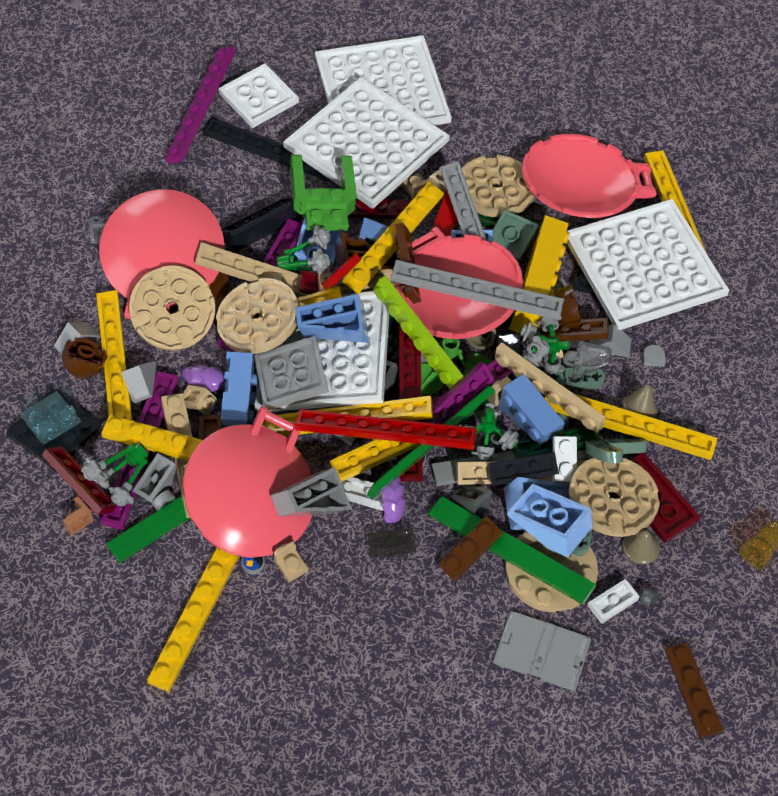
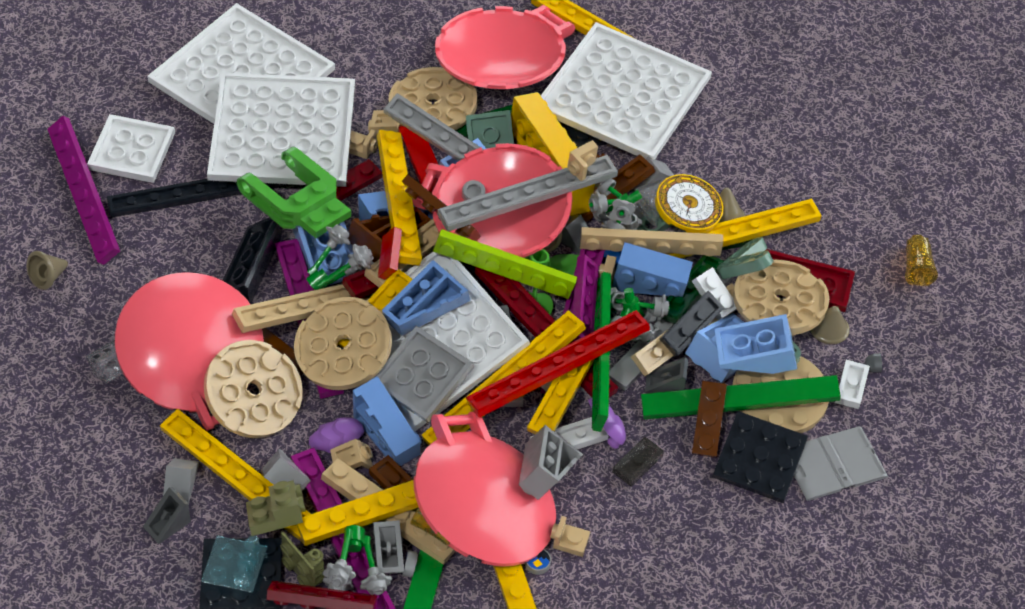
camera: 40 degrees left, 5 degrees down
reddish brown cylinder [62,338,107,379] -> none
light grey tile [643,345,666,367] -> none
reddish brown plate [665,643,724,739] -> none
none -> dark tan hat [26,251,68,290]
none -> dark grey slope [143,487,191,544]
none -> olive plate [246,480,306,536]
none -> olive hinge [280,532,324,586]
none -> light grey tile [462,180,486,201]
none -> tan bracket [567,140,598,181]
none -> tile [655,174,723,233]
none -> black plate [712,411,808,503]

